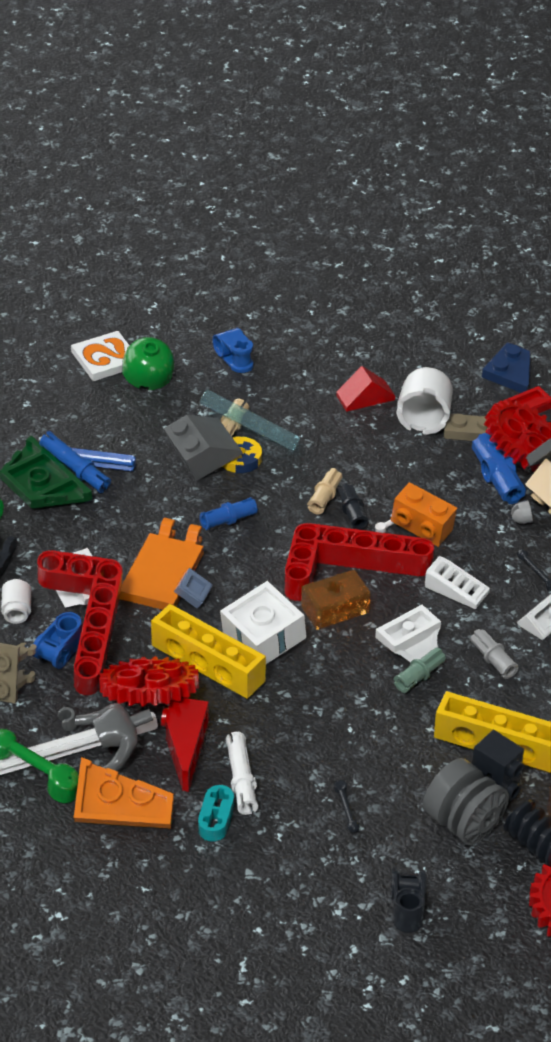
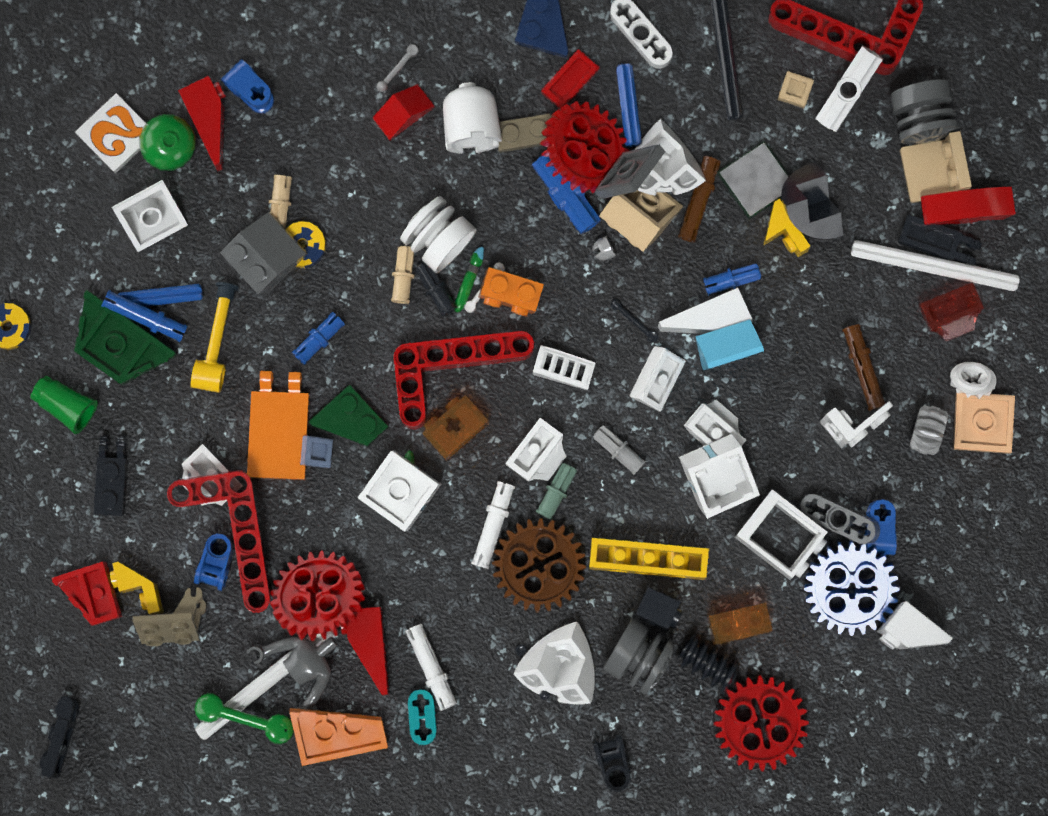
camera: 15 degrees left, 40 degrees up
white brick [1,579,31,624] -> none
yellow brick [151,604,266,699] -> none
clear light blue axle [200,390,300,450] -> none
none -> white slope [112,180,188,252]
none -> red slope [178,76,225,171]
none -> yellow piece [191,282,239,393]
none -> dark green wing [309,385,389,447]
none -> light grey hinge [376,45,418,92]
none -> white wheel [400,196,476,273]
none -> green piece [455,247,484,313]
none -> white pin [471,481,515,569]
none -> reddish brown gear [492,518,586,613]
none -> white brick [514,622,595,704]

